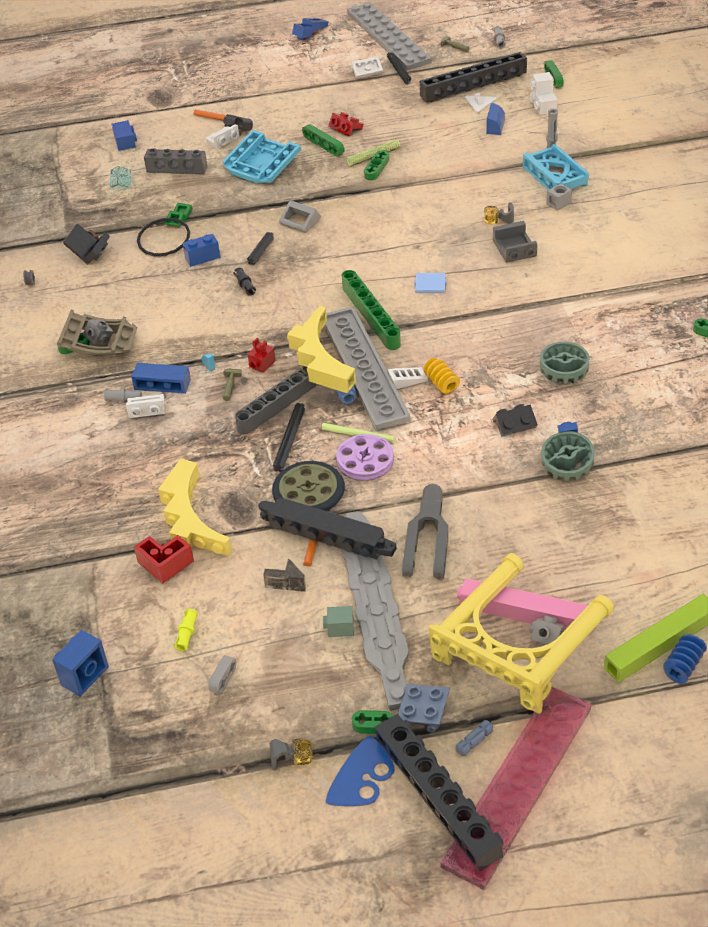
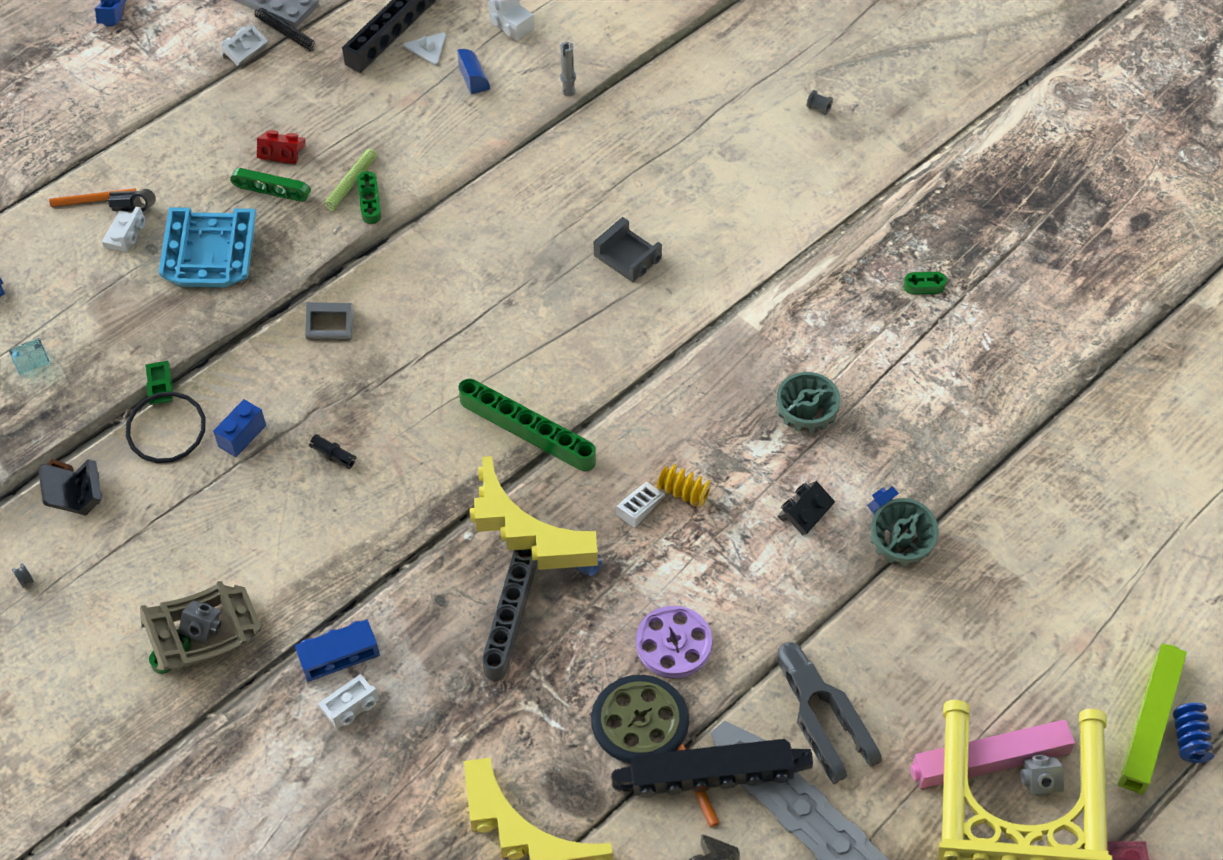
camera: 35 degrees left, 10 degrees up
light grey pin [104,388,142,403] -> none
dark grey brick [144,148,208,175] -> none
medium azure tile [202,353,216,371] -> none
olive piece [223,368,242,401] -> none
black axle [247,232,274,265] -> none
red brick [247,338,276,373] -> none
black axle [273,403,305,472] -> none
yellowish green bar [322,423,395,443] -> none
light grey plate [324,307,411,431] -> none
light blue piece [414,273,447,293] -> none
leg [484,202,514,224] -> none
medium azure fence [523,144,589,190] -> none
light grey brick [546,183,572,211] -> none

